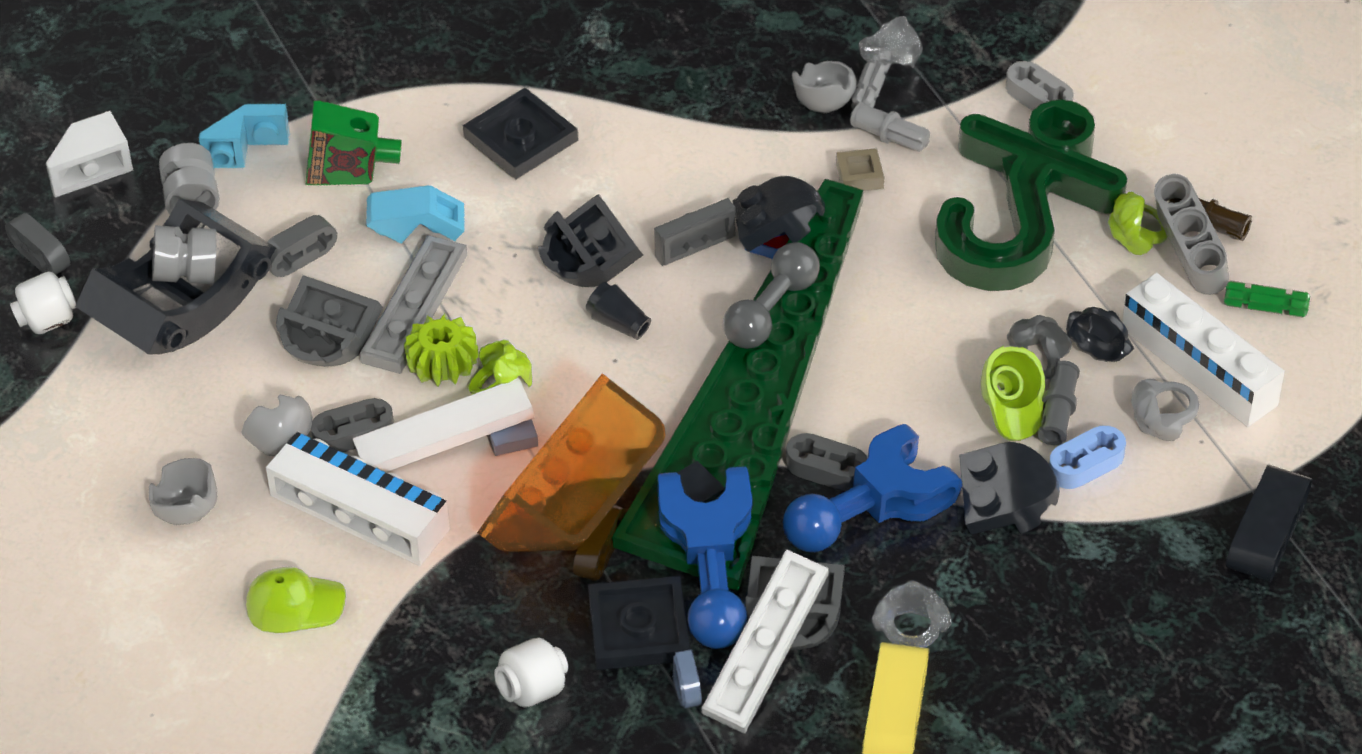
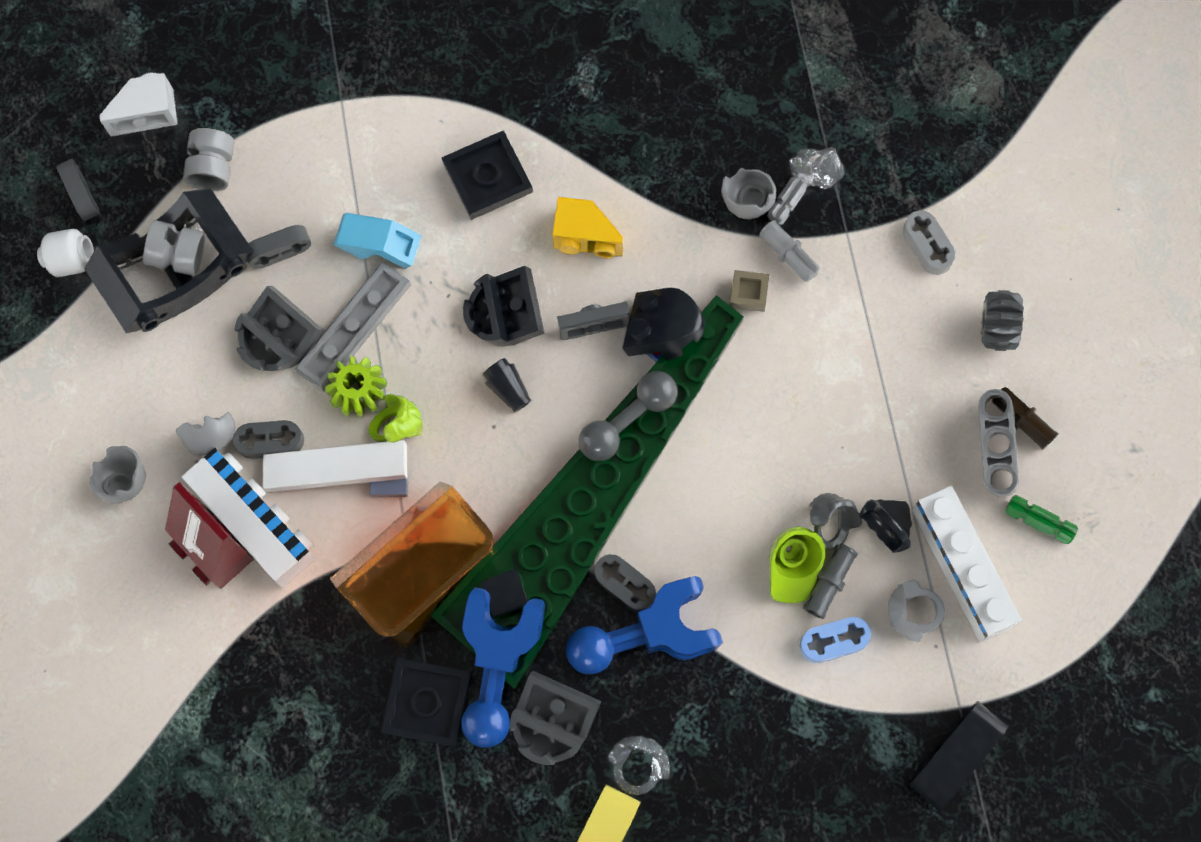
camera: 20 degrees right, 25 degrees up
medium azure slope [199,104,290,168] -> none
lime cap [246,567,346,633] -> none
green torso [306,100,402,185] -> none
white head [494,638,568,707] -> none
sand blue tile [673,650,701,708] -> none
white tile [702,549,828,733] -> none
dark green piece [935,99,1127,291] -> none
black slope [959,442,1060,535] -> none
lime piece [1108,192,1168,255] -> none
none -> dark red slope [165,482,254,589]
none -> yellow slope [552,197,623,259]
none -> dark grey gear [981,290,1024,351]

